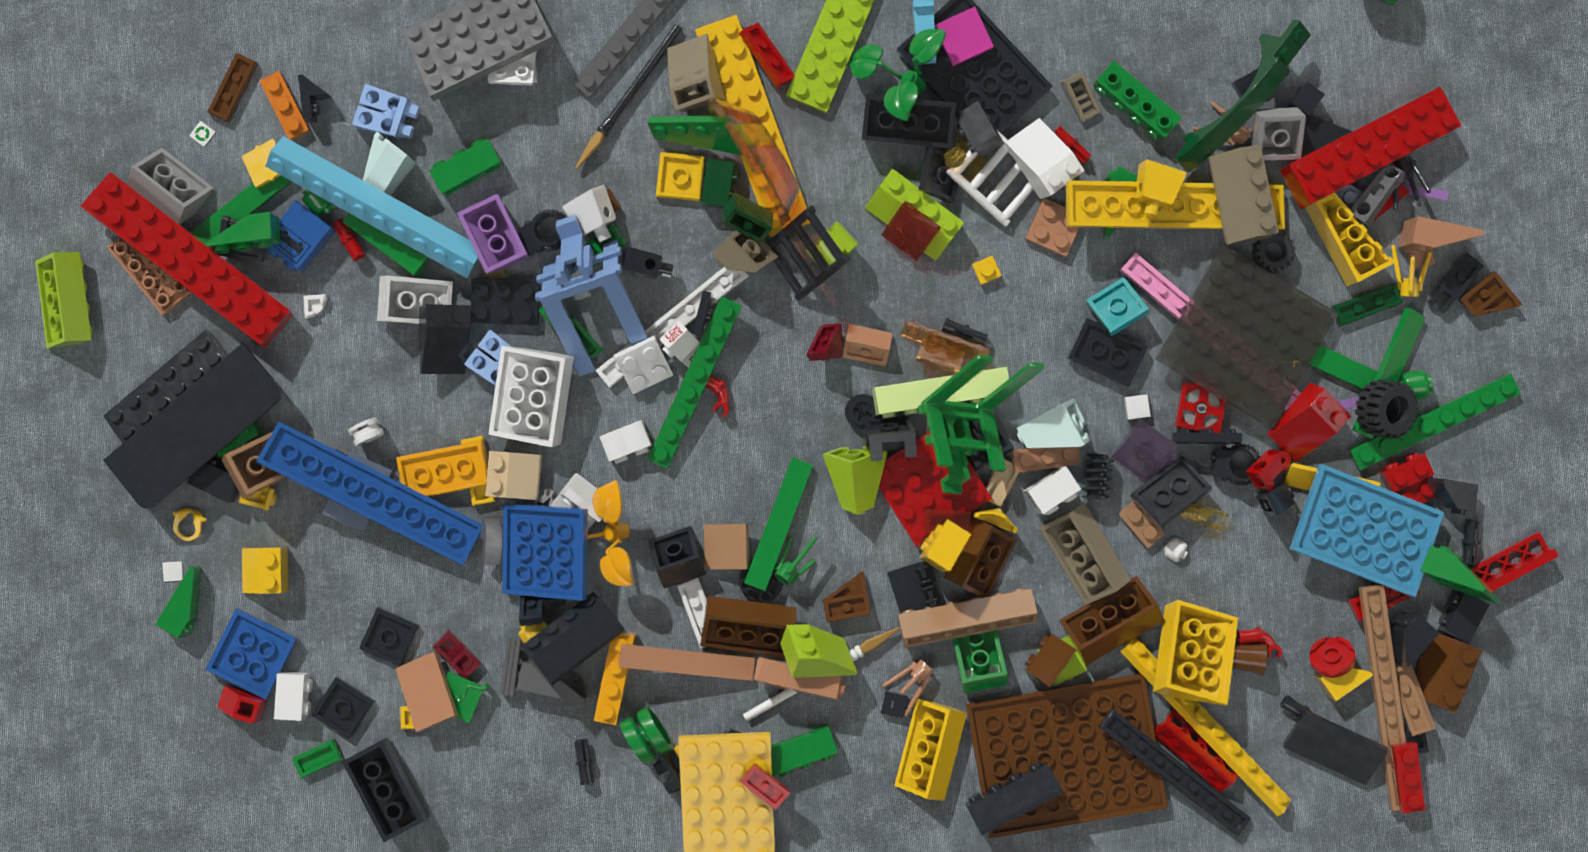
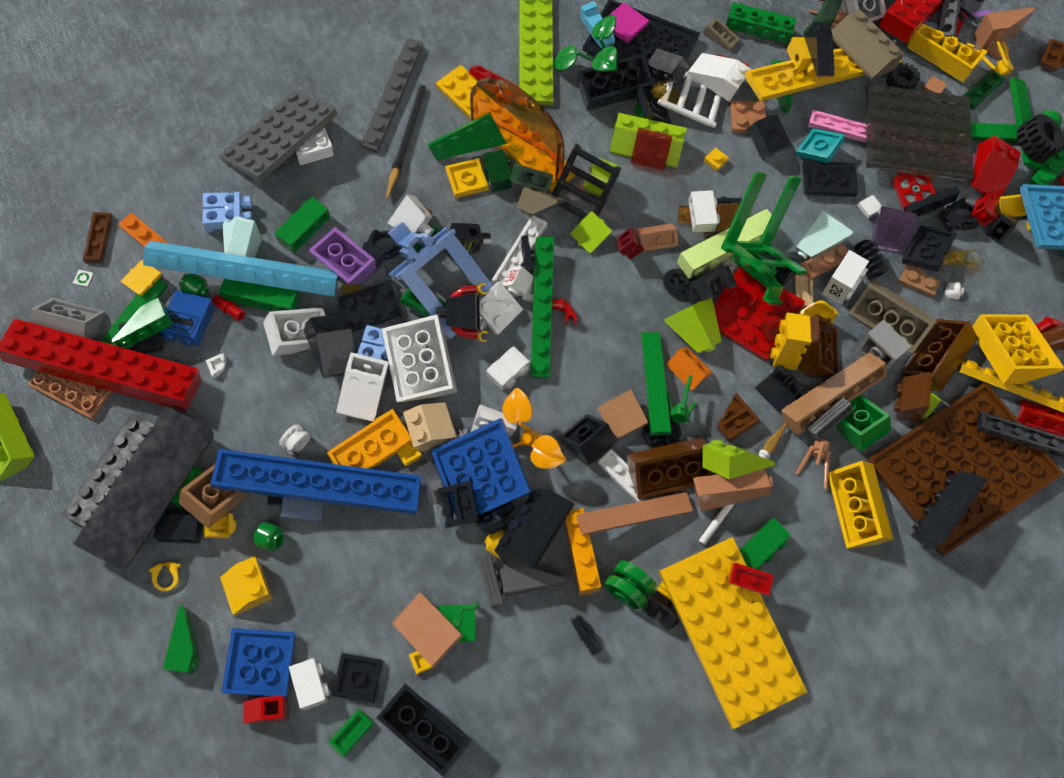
camera: 30 degrees left, 20 degrees down
white sticker [163,561,183,582] -> none
black slope [298,74,332,123] -> none
black tile [359,607,419,667] -> none
dark red slope [432,629,481,679] -> none
dark tan slope [667,34,725,113] -> none
black tile [881,690,908,718] -> none
black hinge [1427,252,1484,314] -> none
none -> green head [253,522,285,552]
none -> white slope [336,353,389,422]
none -> black torso [436,283,488,342]
none -> black plate [438,481,480,529]
none -> lime piece [570,211,613,254]
none -> orange panel [666,347,713,391]
none -> white brick [688,190,720,233]
none -> black slope [747,115,792,160]
none -> black slope [805,22,835,77]
none -> dark grey piece [807,398,854,441]
none -> light grey brick [857,320,911,373]
none -> nougat tile [923,76,947,98]

